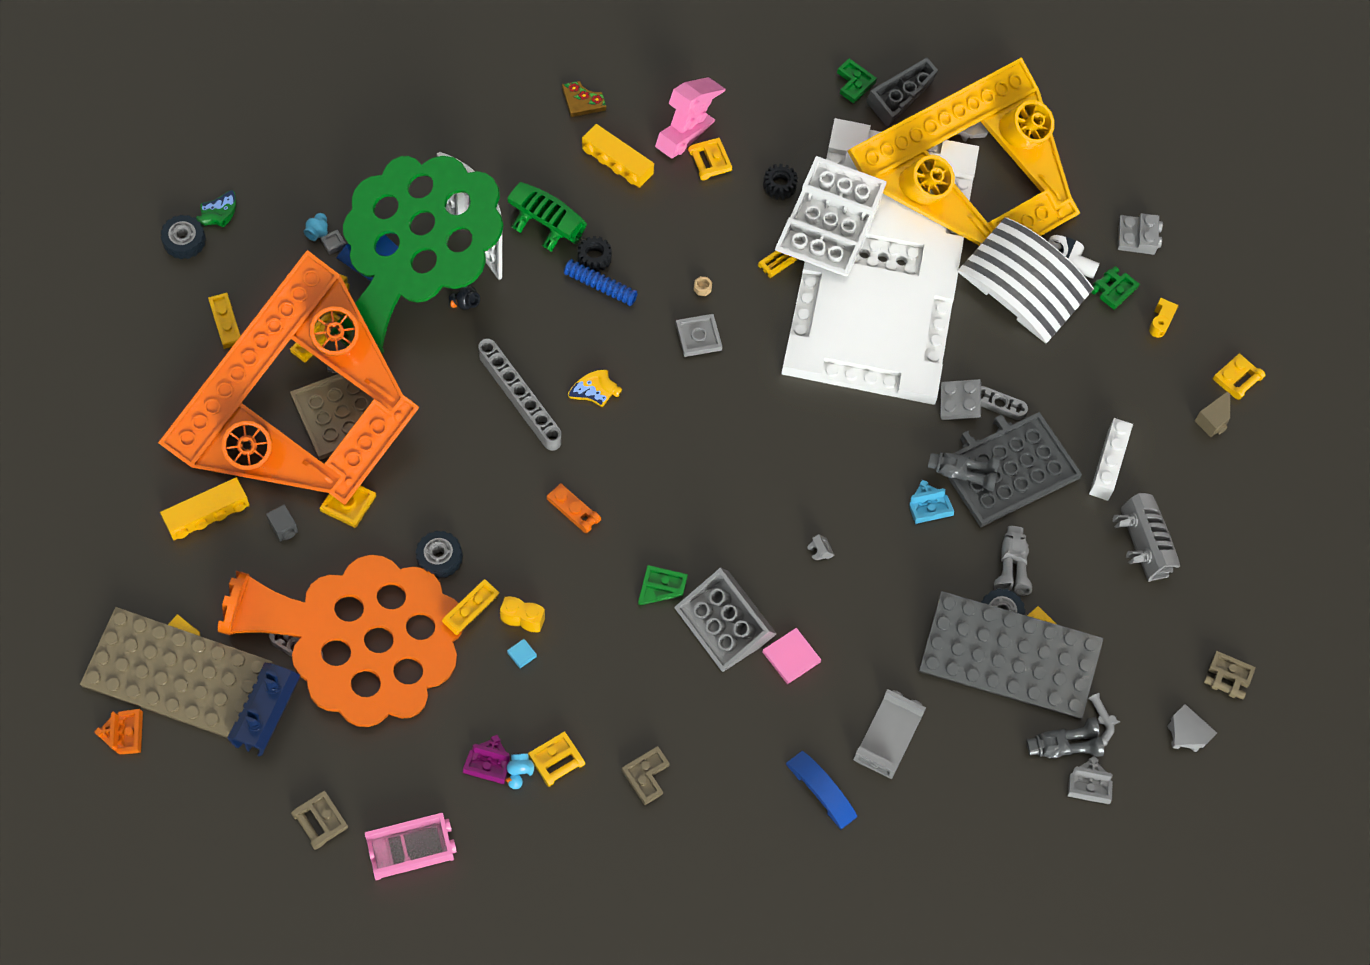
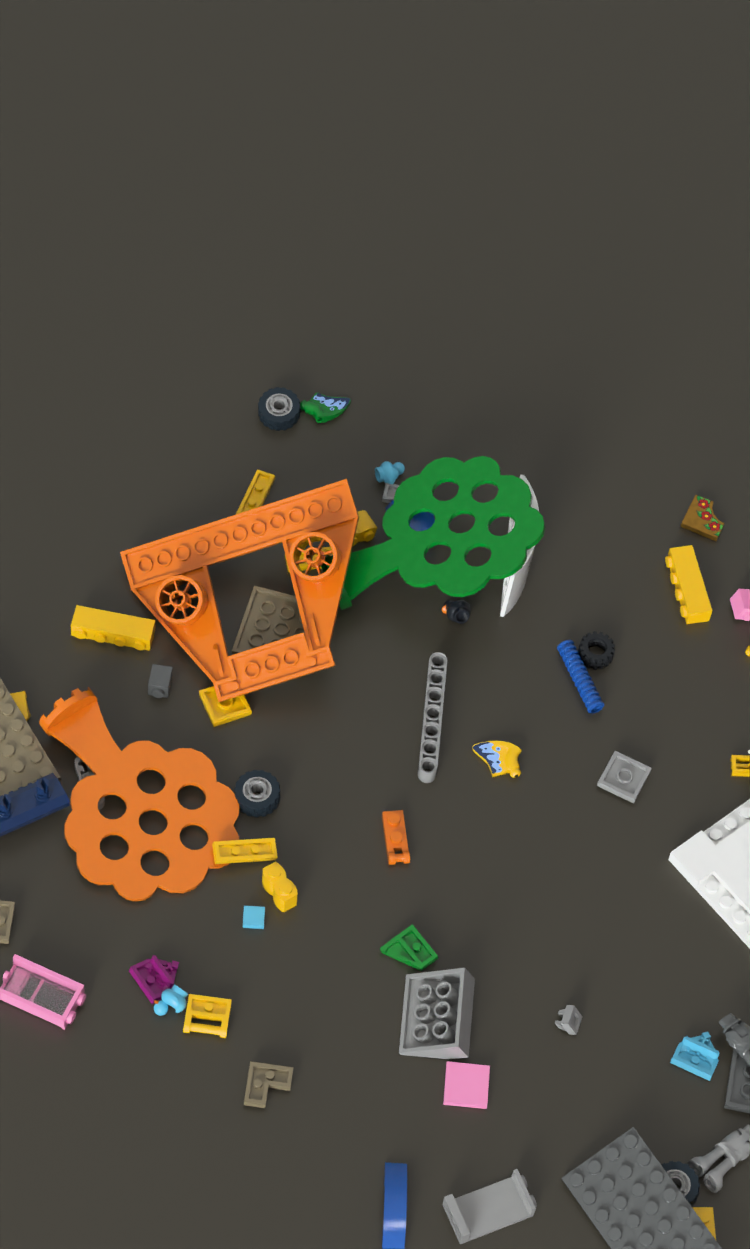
camera: 40 degrees right, 5 degrees down
green piece [508,182,587,252] -> none
tan tile [694,276,712,296] -> none

